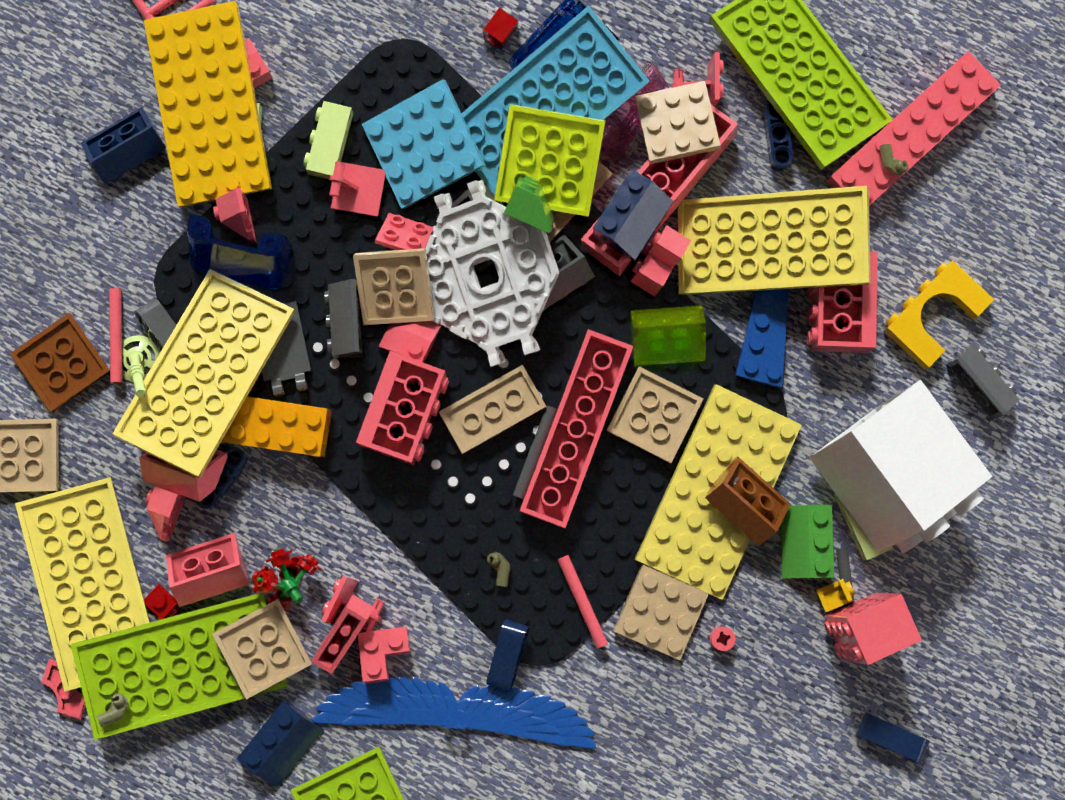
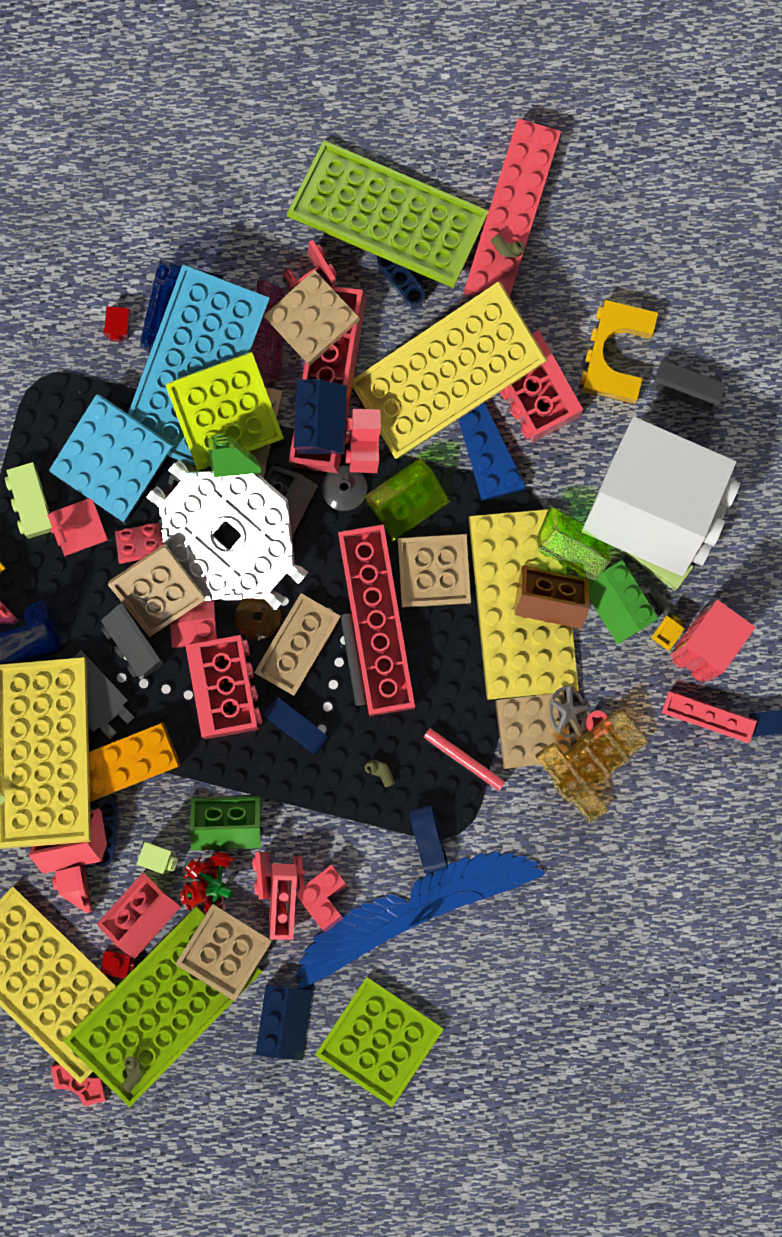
camera: 25 degrees left, 0 degrees up
none -> yellowish green brick [137,842,179,874]
none -> bright green slope [190,796,261,851]
none -> clear orange dish [235,598,281,640]
none -> dark blue beam [262,696,329,755]
none -> dark grey dish [322,466,367,511]
none -> clear yellow slope [535,707,649,823]
none -> clear neon green slope [537,505,611,581]
none -> light grey wheel [549,686,588,738]
none -> coral plate [662,690,757,743]

